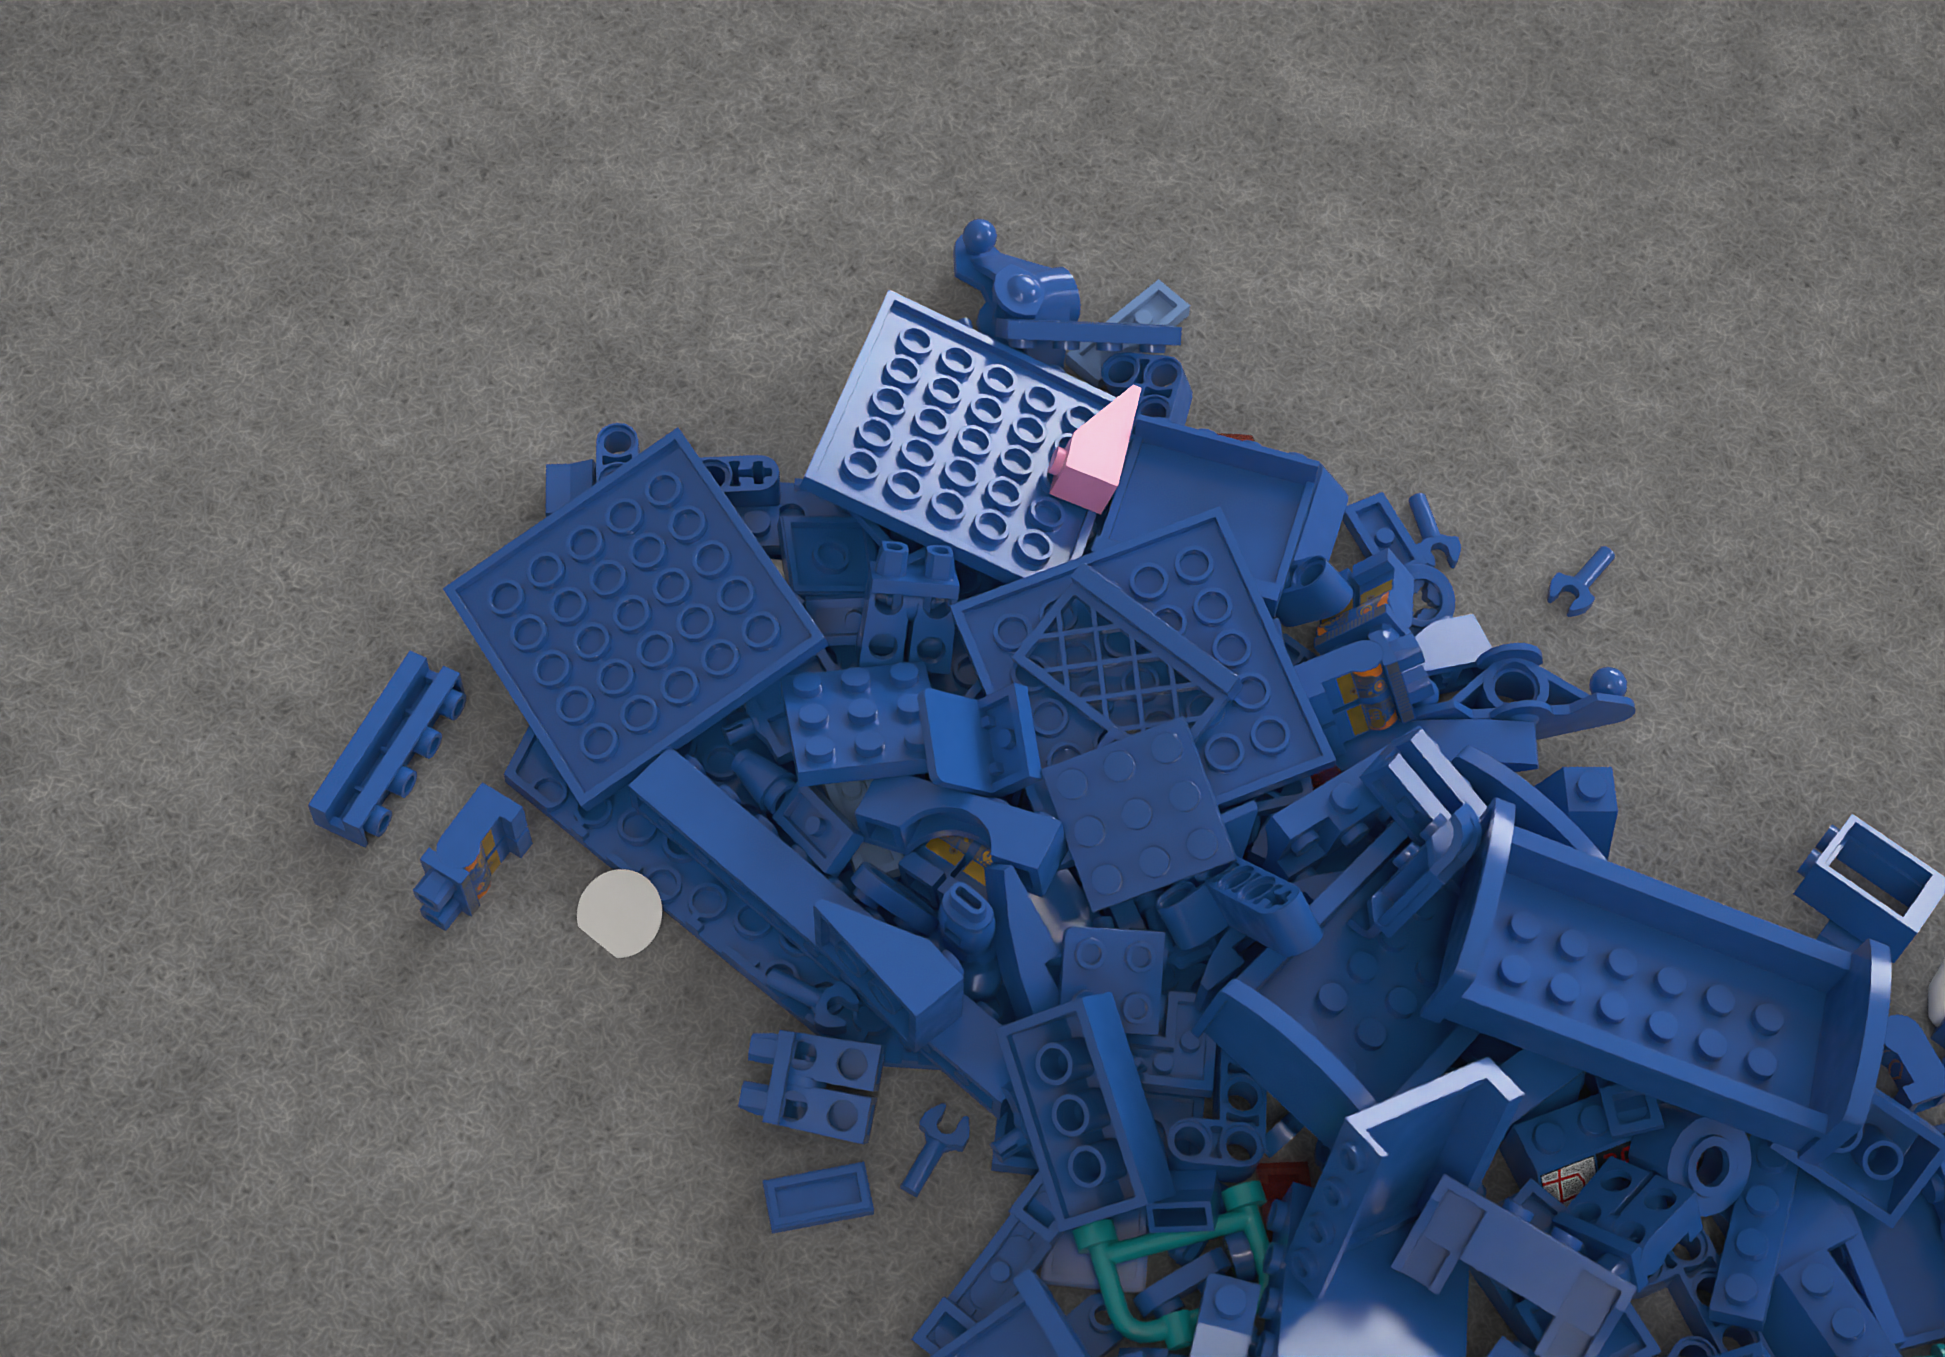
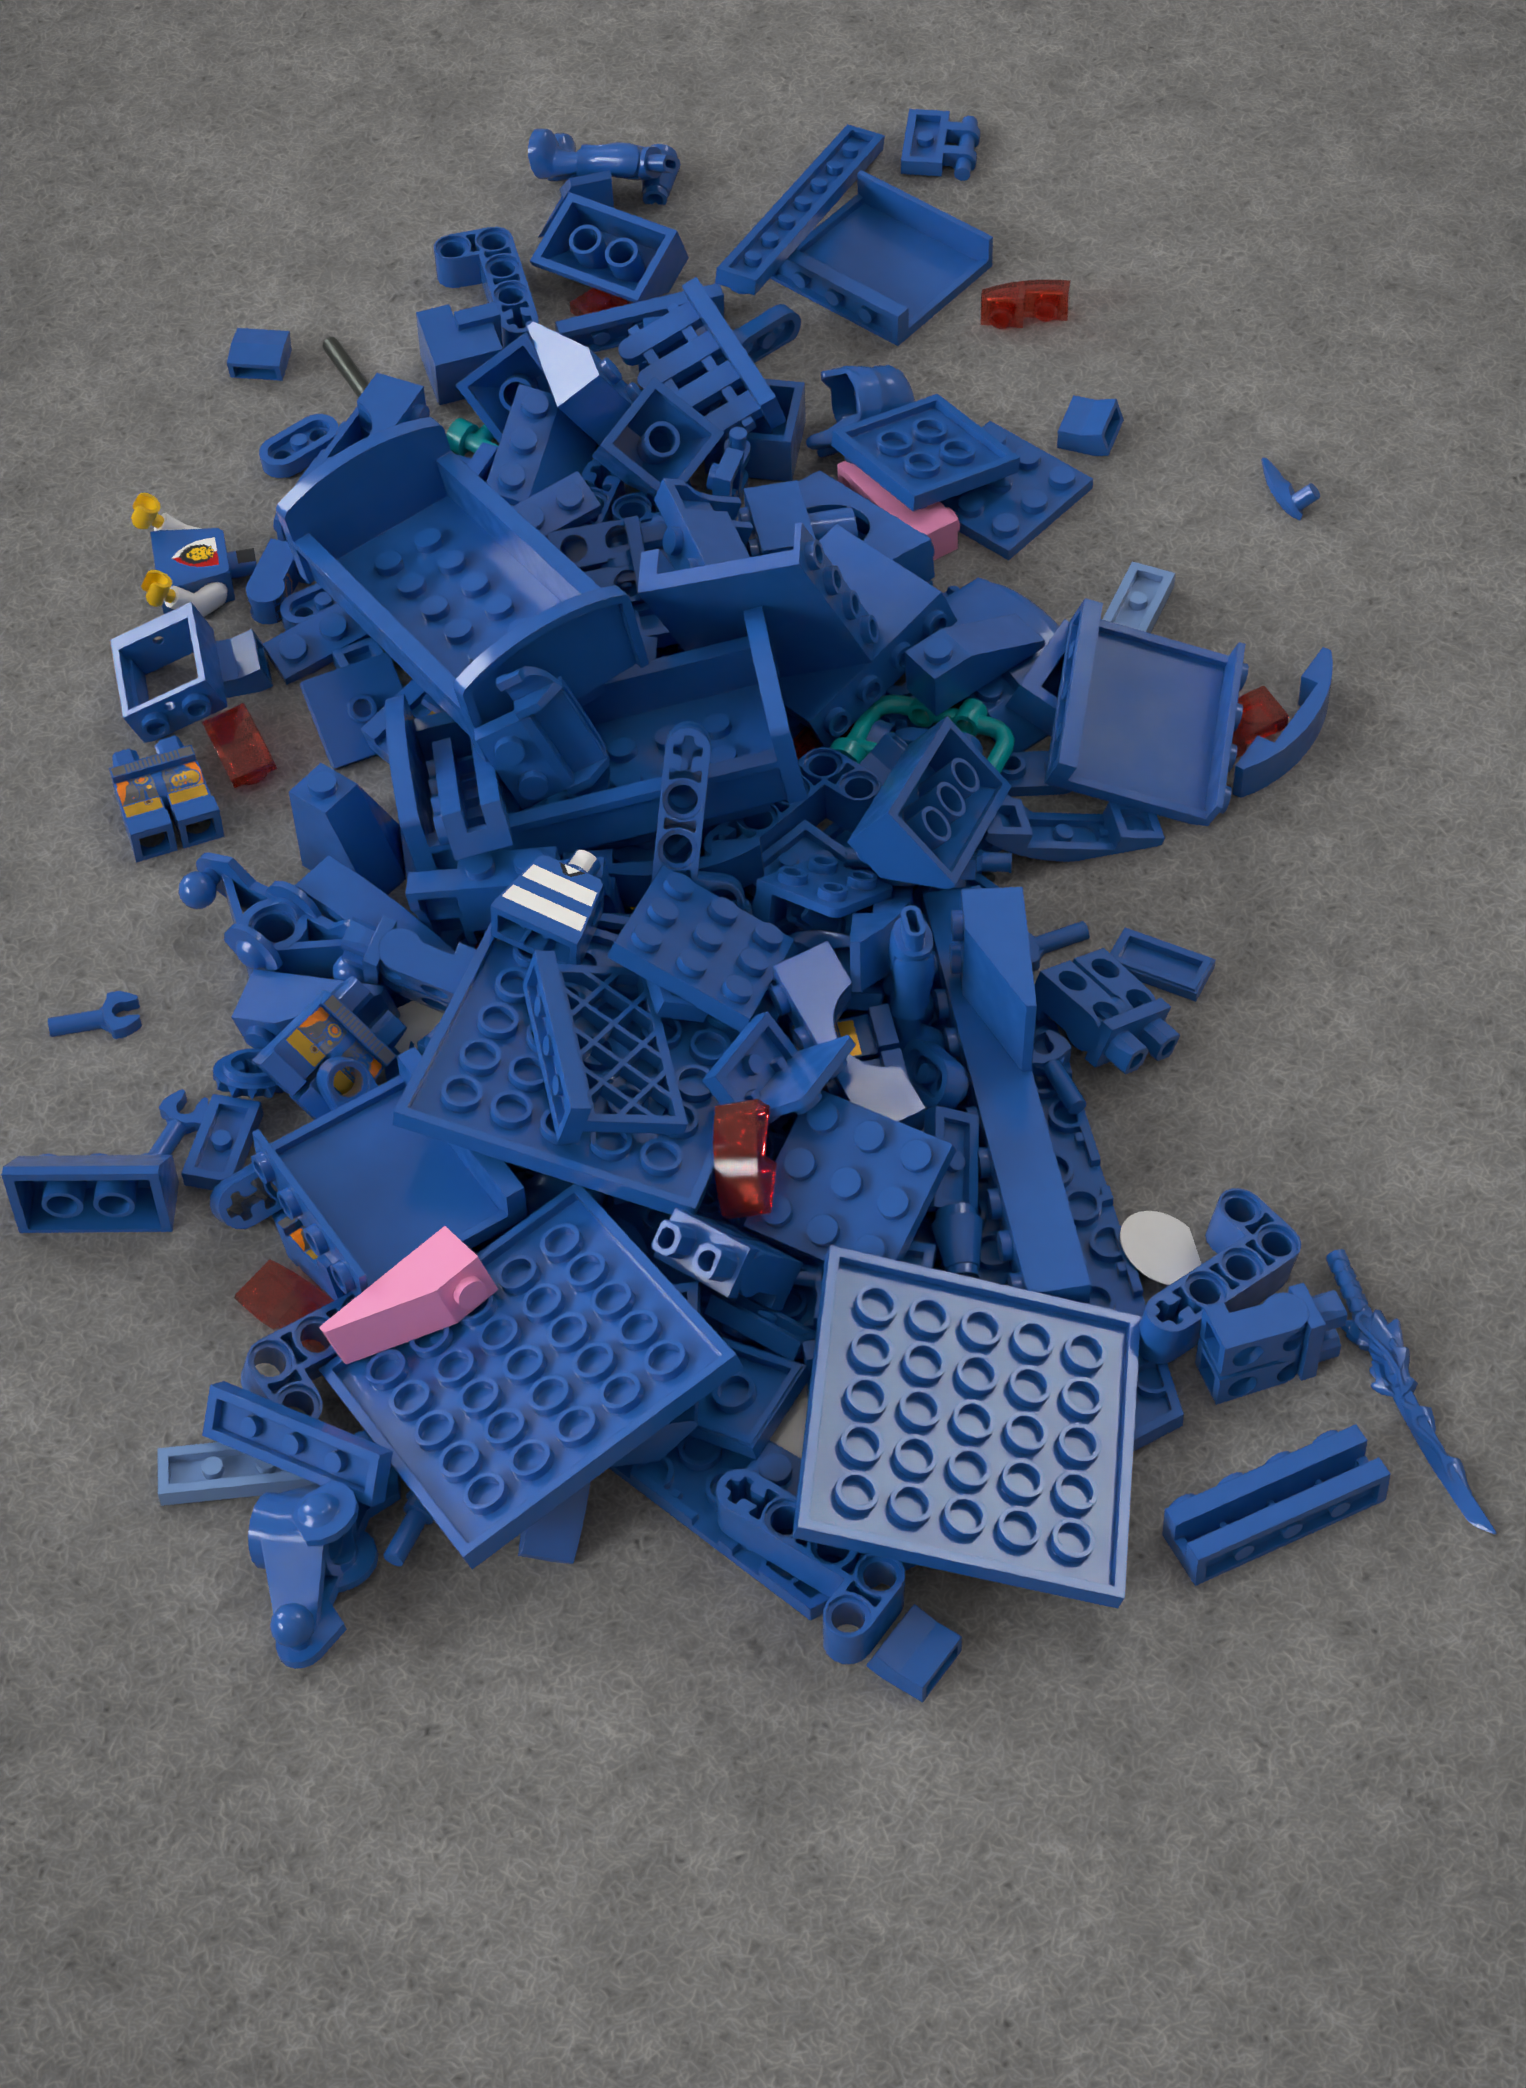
camera: 135 degrees left, 10 degrees down
none -> blue slope [1,1153,179,1233]
none -> blue hips [109,736,225,862]
none -> clear red slope [202,703,277,788]
none -> blue torso [491,850,604,965]
none -> clear red slope [713,1099,777,1219]
none -> blue beam [1139,1188,1302,1364]
none -> blue sword [1326,1249,1497,1534]

